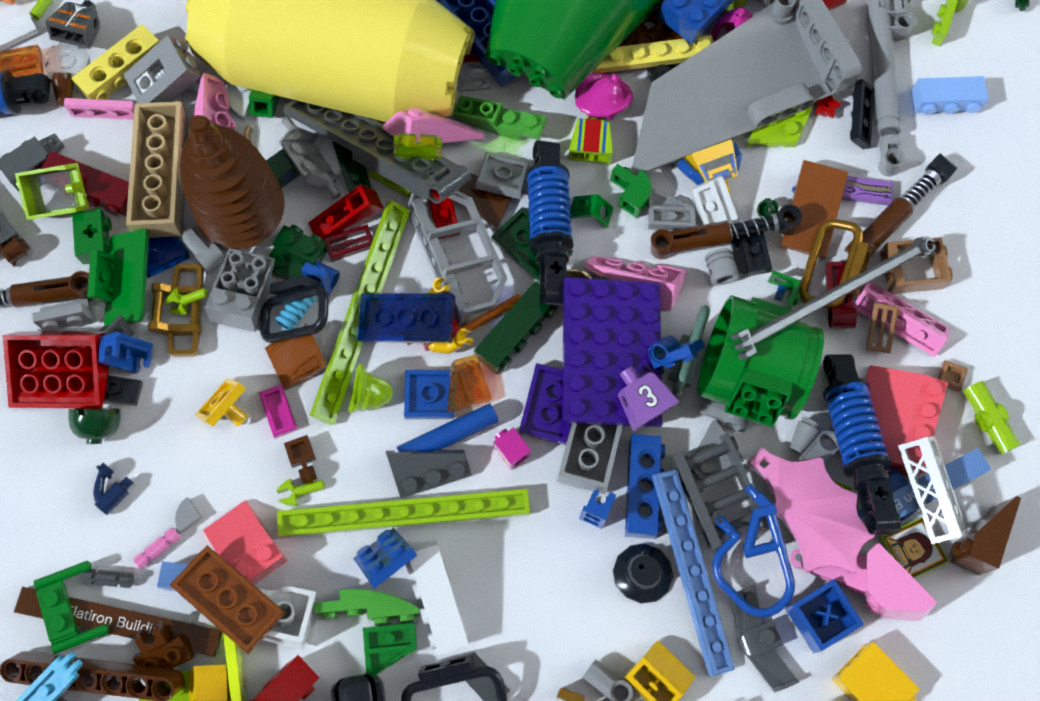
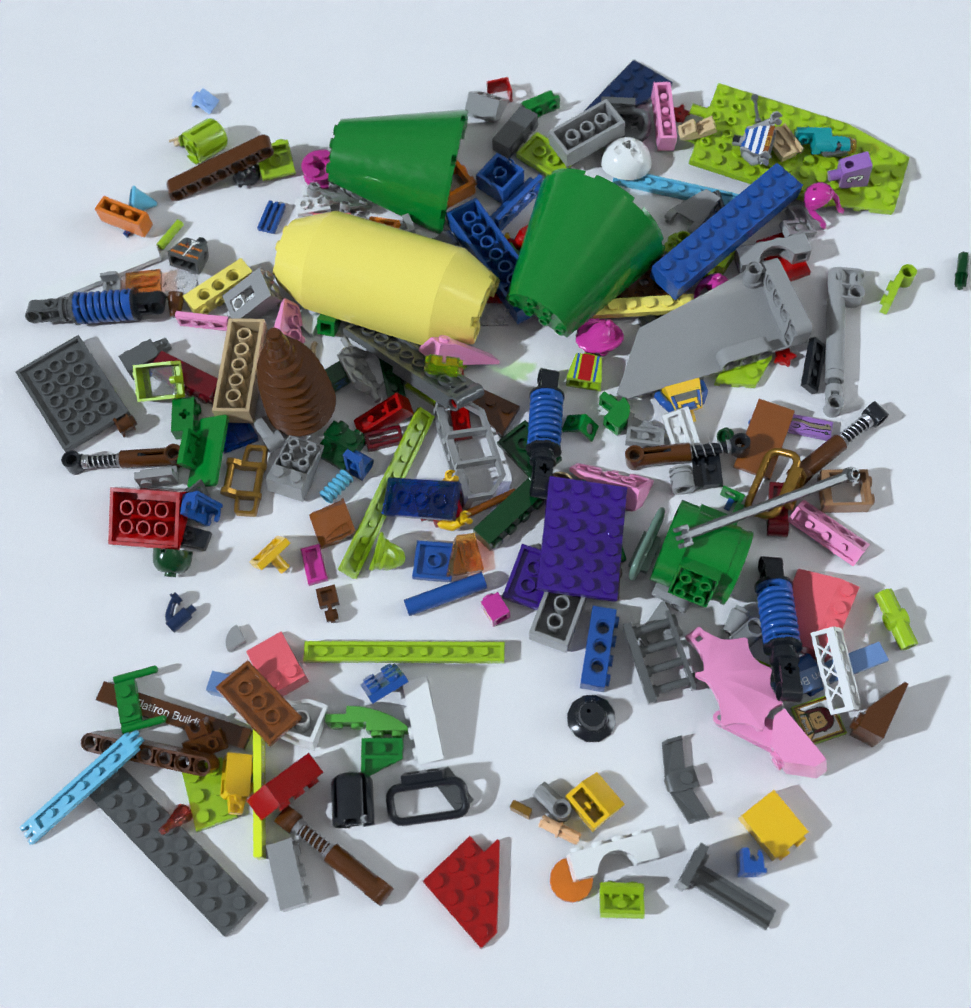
camera: 15 degrees right, 5 degrees down
dark grey axle [81,569,134,588] -> none
bright pink axle [133,527,181,569] -> none
lime bar [164,288,209,315] -> none
black bar [260,275,329,343] -> none
lime bar [276,478,325,507] -> none
dark grey wing [386,450,472,498] -> none
bright green slope [453,95,547,141] -> none
light grey tile [475,152,529,199] -> none
blue hinge [579,489,616,529] -> none
medium lavender torso [618,366,679,431] -> none
blue plate [649,336,705,369] -> none
medium blue tile [652,469,735,677] -> none
blue piece [712,483,795,617] -> none
blue brick [785,579,864,654] -> none
medium nougat tile [866,302,899,353] -> none
light blue brick [911,76,989,115] -> none
medium nougat tile [937,360,968,392] -> none

